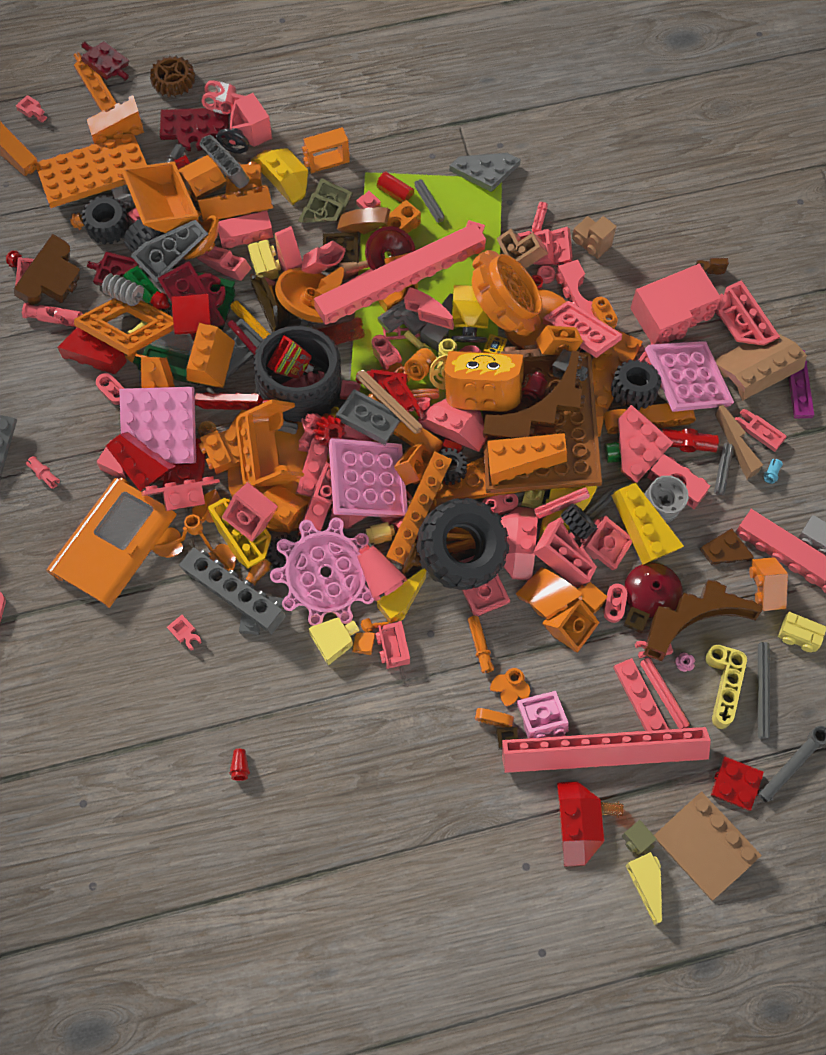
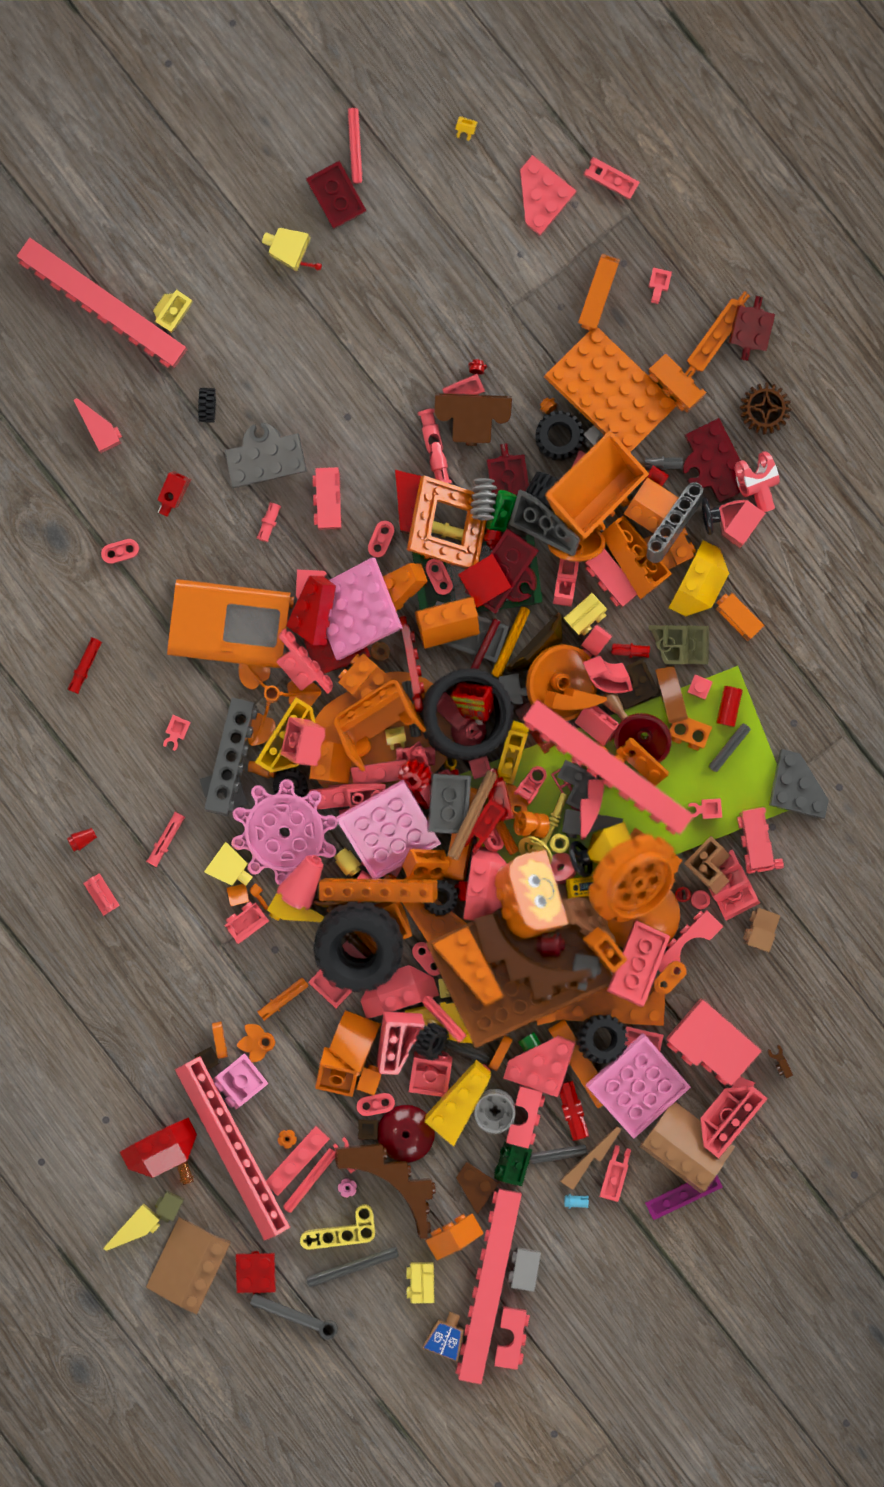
camera: 65 degrees right, 20 degrees up
none -> red pin [67,637,102,694]
none -> coral hinge [83,873,120,916]
none -> coral pin [146,812,185,867]
none -> orange plate [278,1130,297,1149]
none -> coral wedge [313,467,341,530]
none -> light yellow tile [385,726,406,750]
none -> coral plate [425,559,453,595]
none -> orange beam [488,1035,513,1072]
none -> dark green bracket [494,1141,533,1187]
none -> yellow slope [497,721,529,785]
none -> red axle [611,643,650,658]
none -> coral wedge [737,807,774,870]

